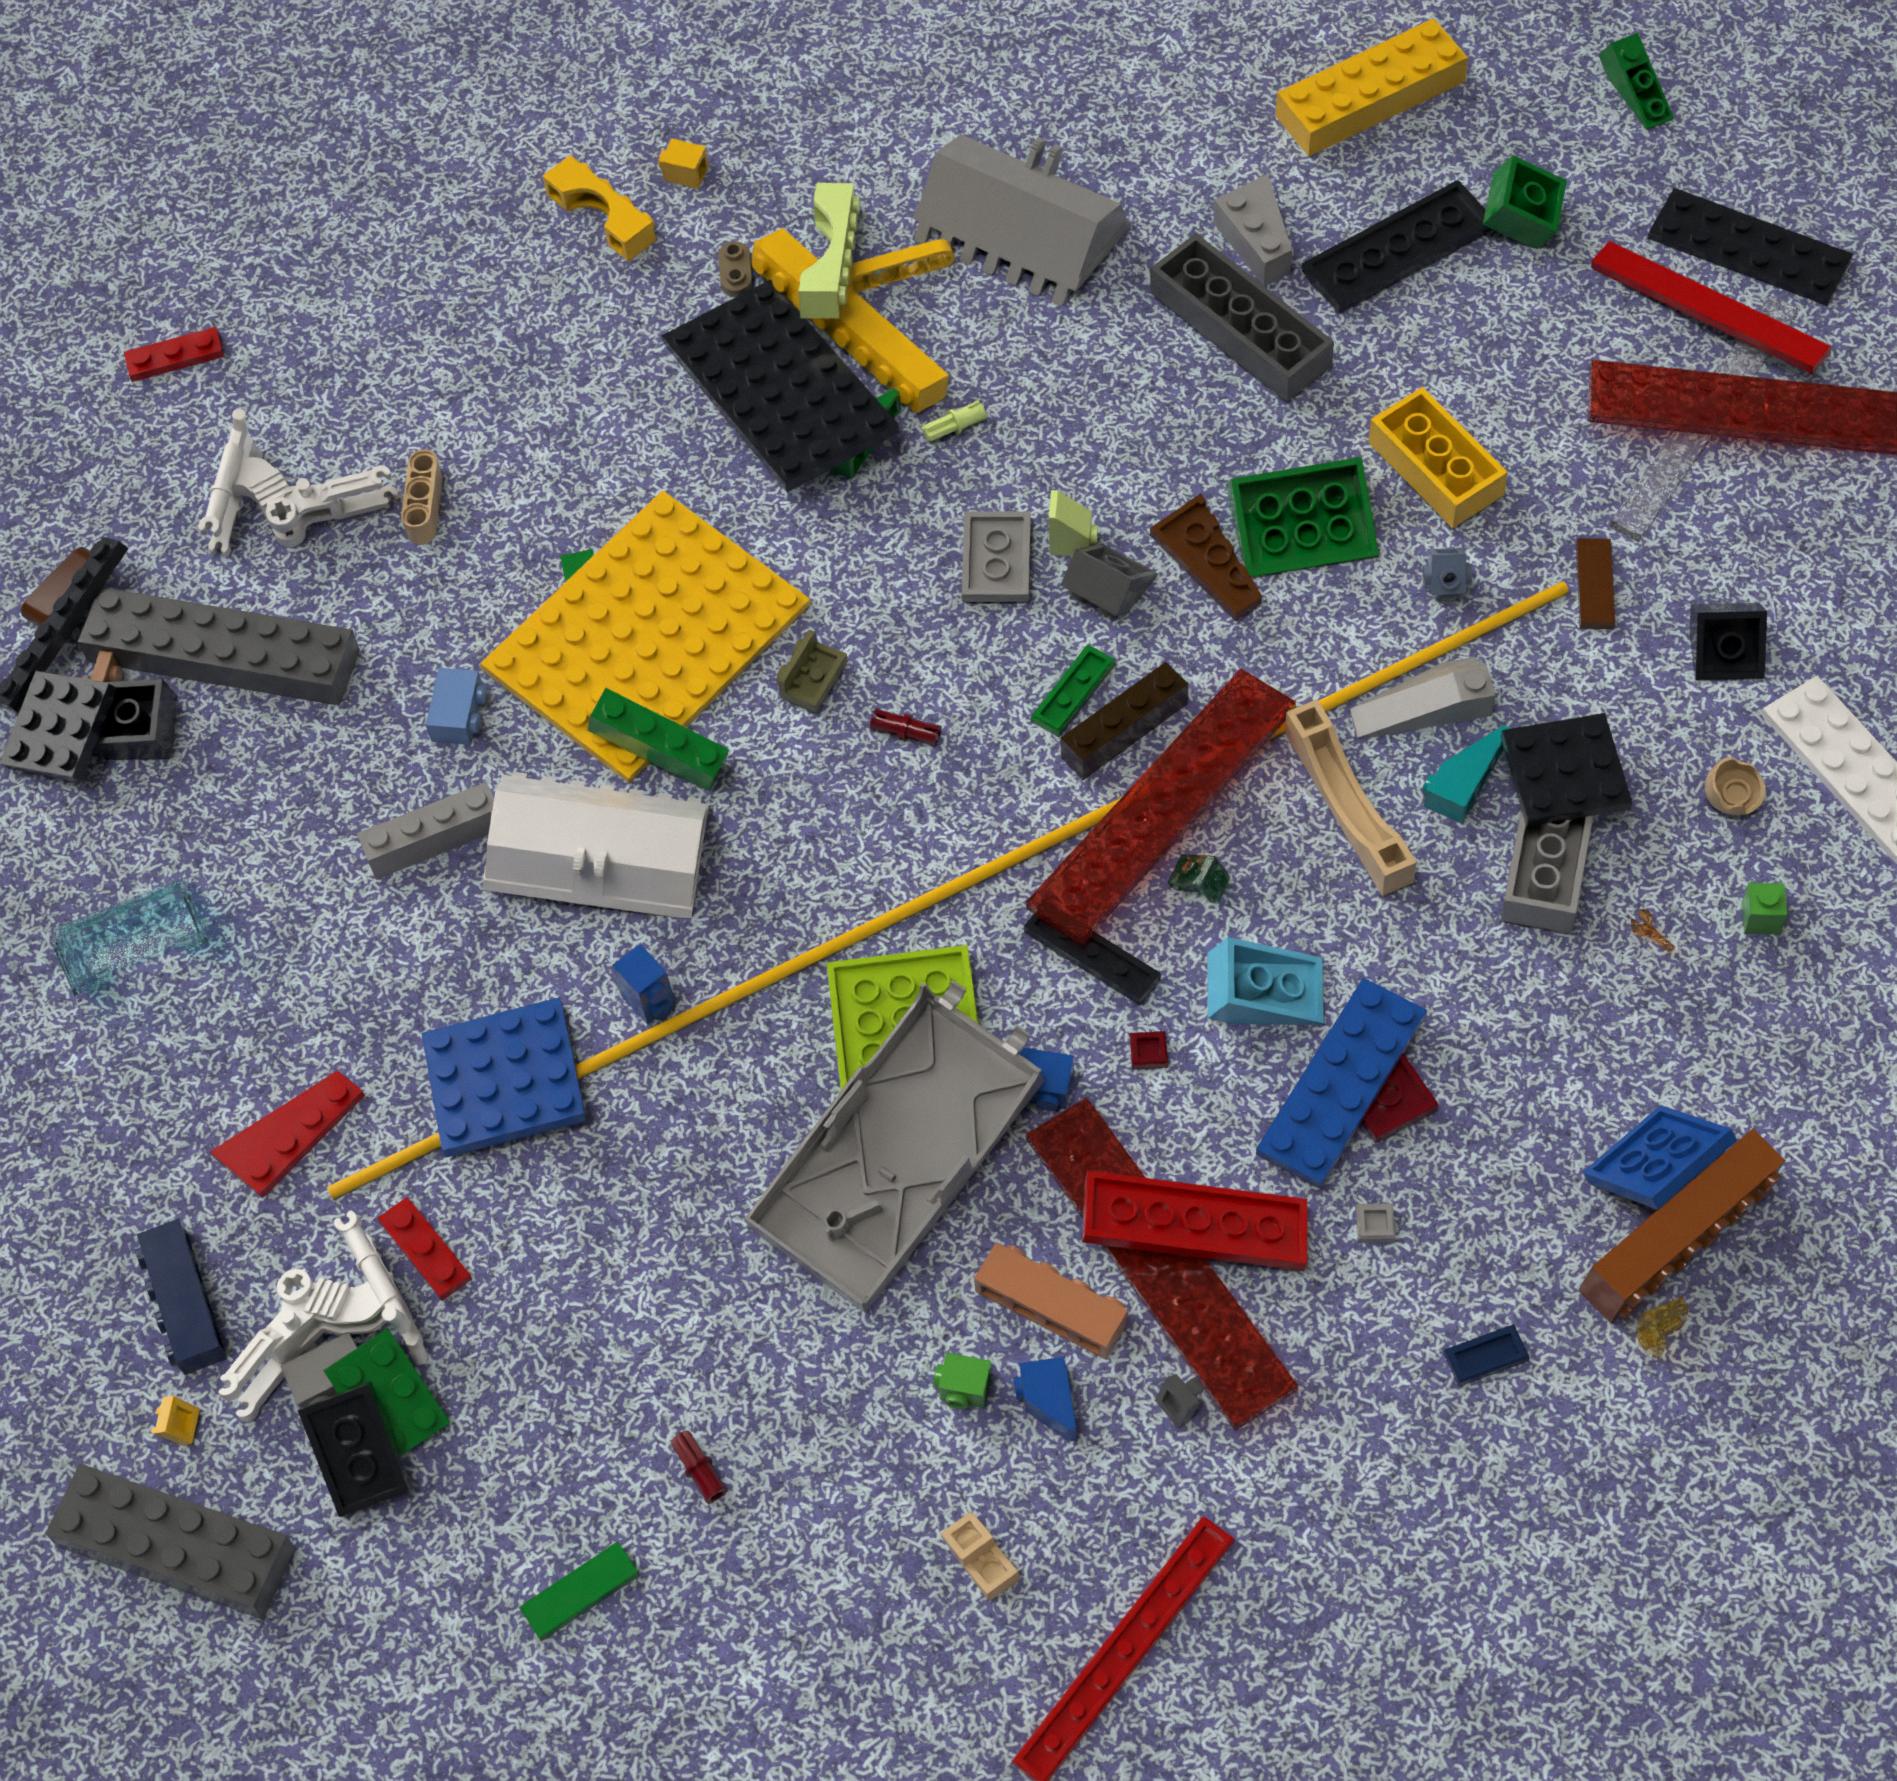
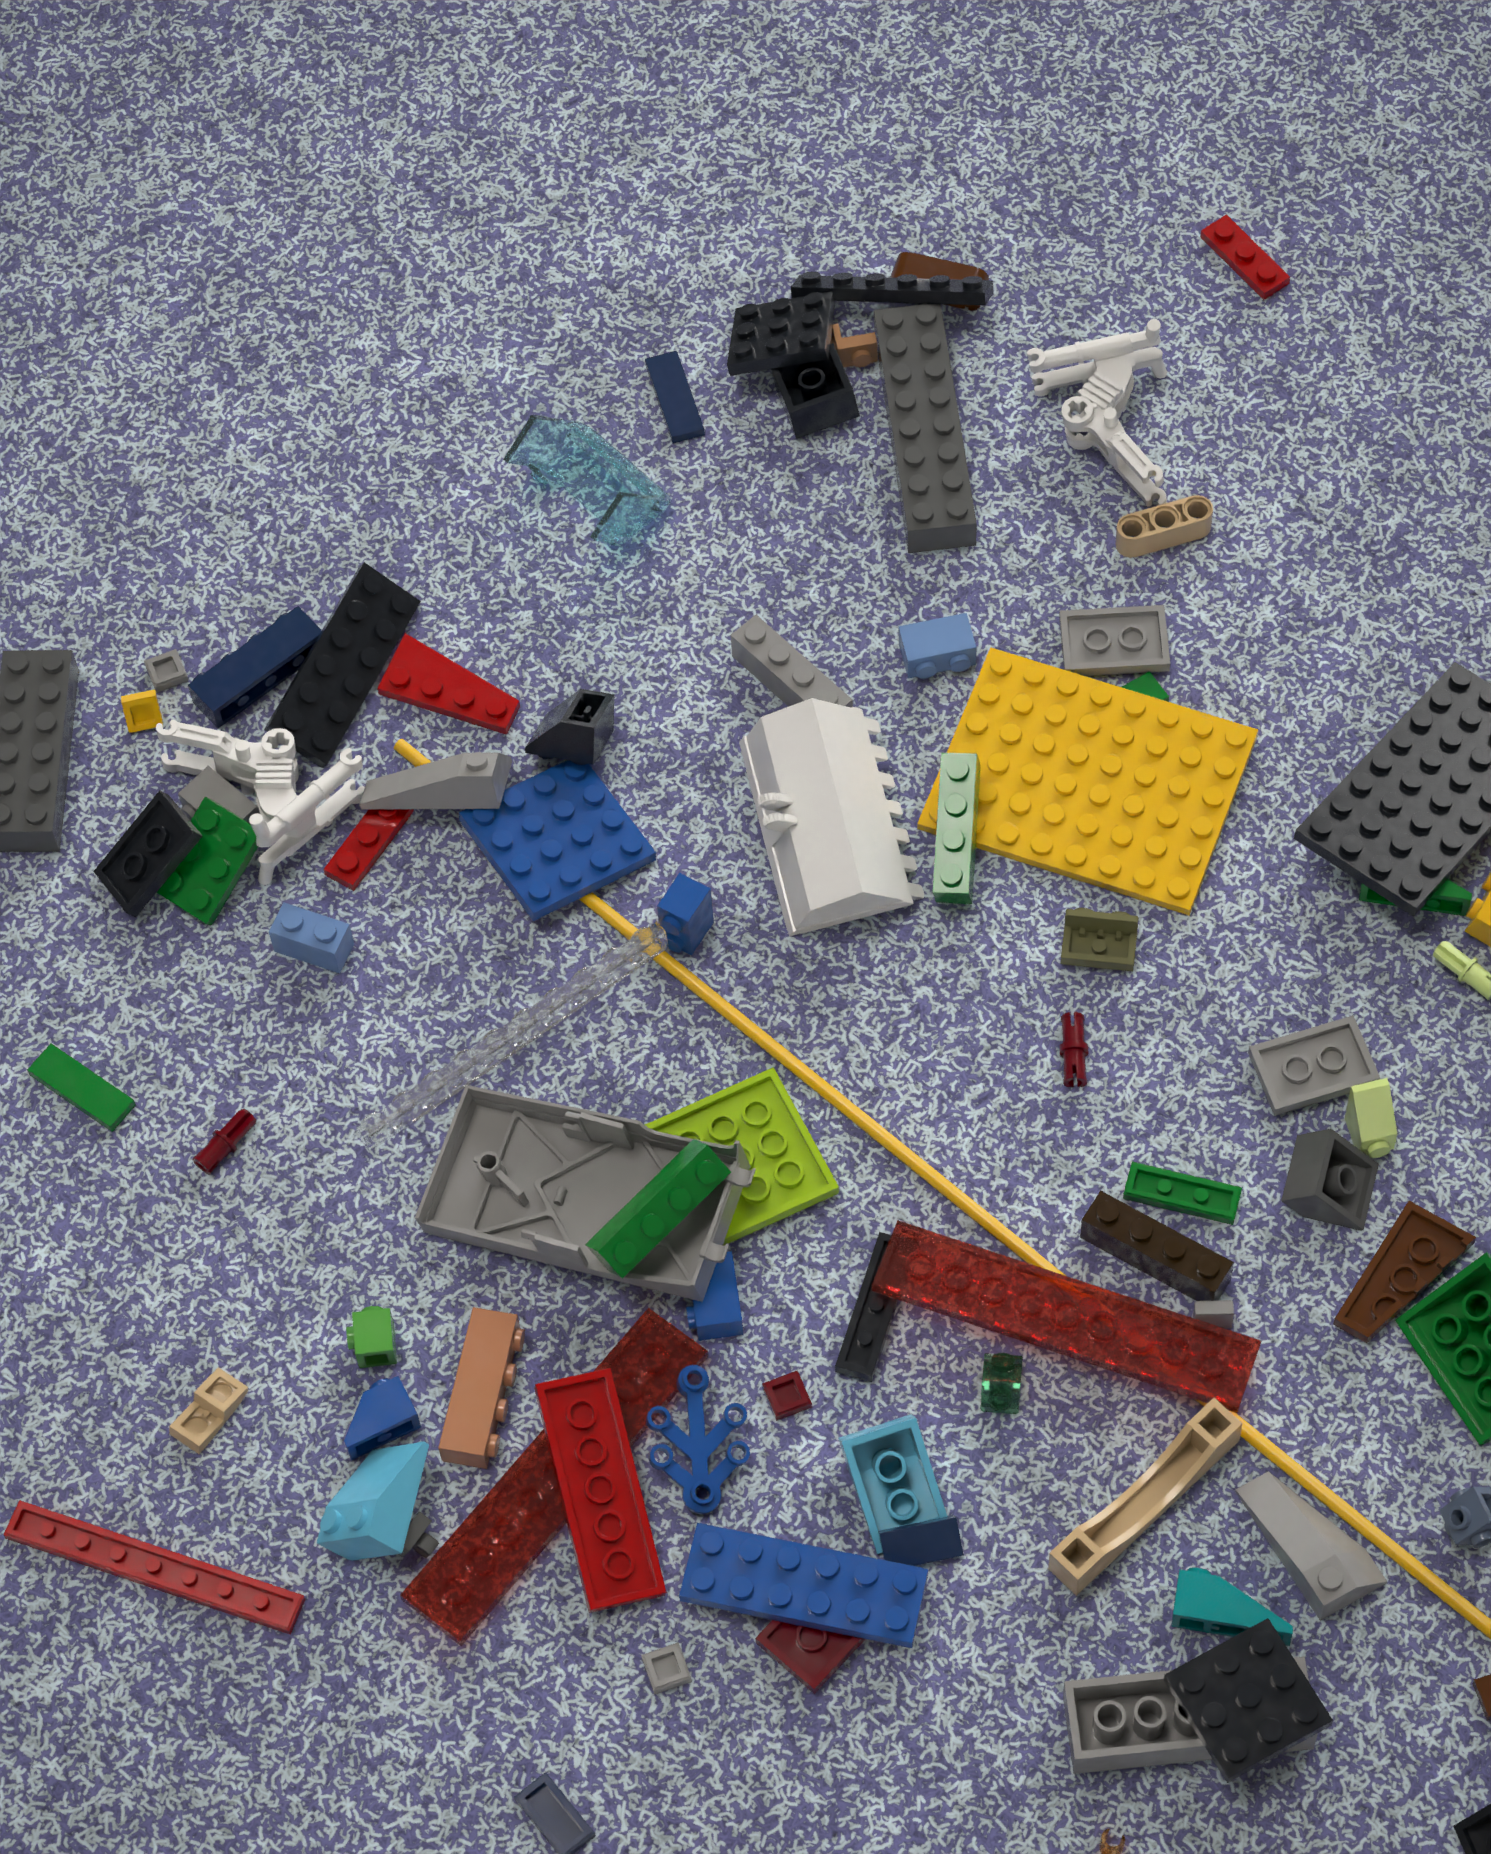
camera: 70 degrees right, 0 degrees up
none -> light grey tile [144,649,189,693]
none -> black plate [264,562,421,768]
none -> medium blue brick [269,902,354,974]
none -> medium azure slope [317,1441,429,1561]
none -> clear plate [356,921,669,1152]
none -> light grey wedge [360,752,512,810]
none -> black slope [525,689,615,765]
none -> green brick [585,1139,731,1279]
none -> dark blue tile [645,350,705,444]
none -> blue plant [646,1365,750,1514]
none -> dark blue tile [878,1515,964,1566]
none -> light grey plate [1059,605,1170,676]
none -> light grey tile [1193,1300,1234,1329]

